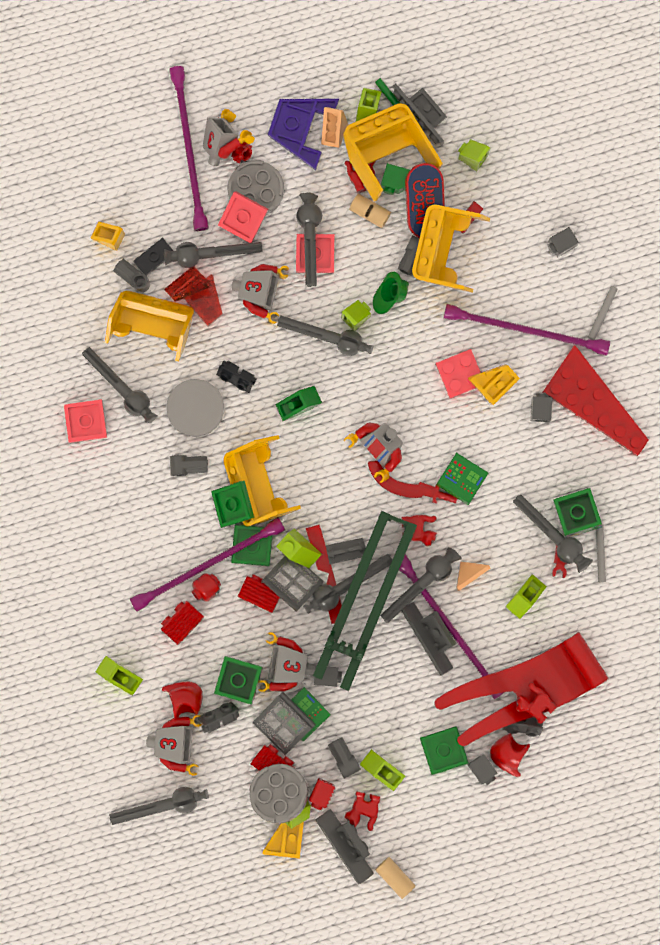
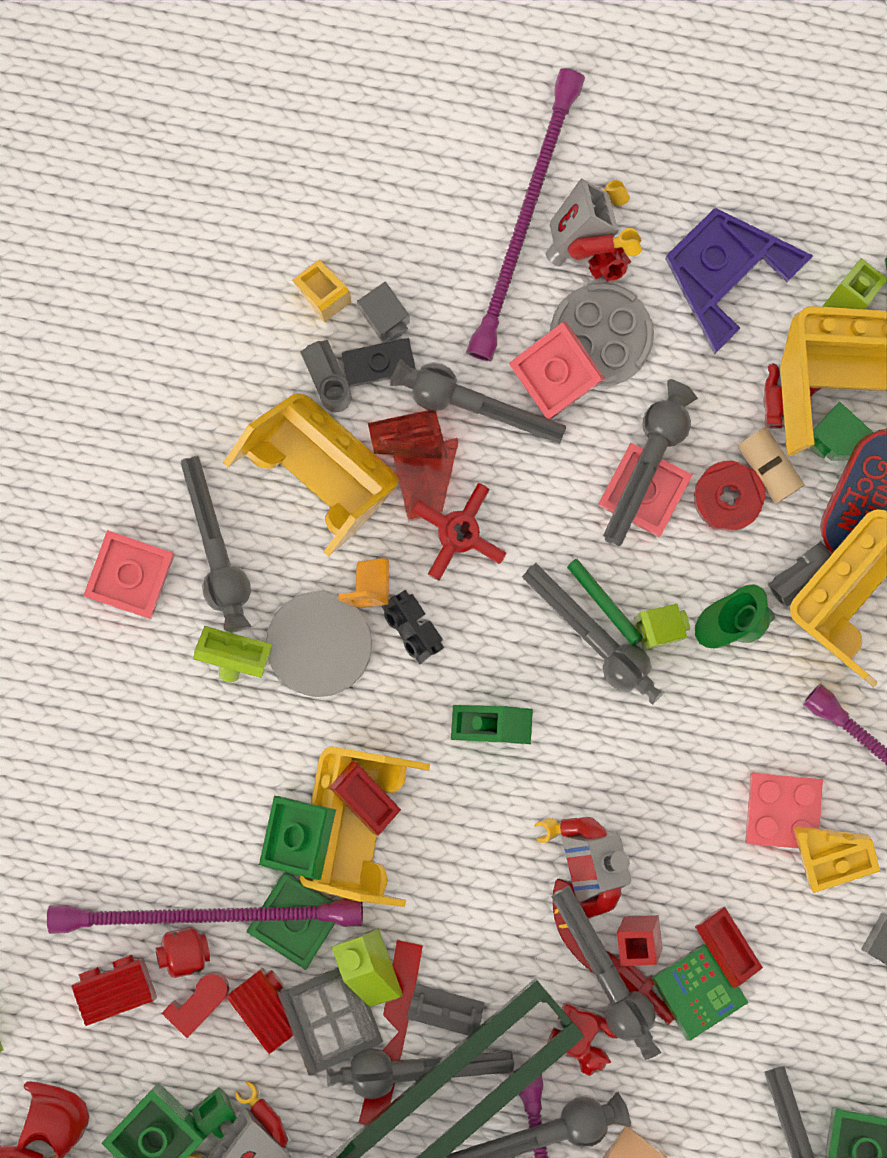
camera: 30 degrees right, 0 degrees up
dark grey piece [170,455,208,476] -> none
light grey torso [232,264,289,324] -> none
light nougat slope [321,107,348,148] -> none
none -> red leg [161,972,229,1038]
none -> green tile [192,1087,237,1138]
none -> lime tile [193,626,272,682]
none -> red tile [329,761,401,836]
none -> light orange bracket [338,558,389,609]
none -> dark grey brick [357,281,410,342]
none -> red bar [411,483,506,581]
none -> dark grey piece [551,886,662,1060]
none -> green bar [567,559,643,646]
none -> red brick [617,915,663,966]
none -> red plate [694,461,765,532]
none -> red tile [695,907,763,988]

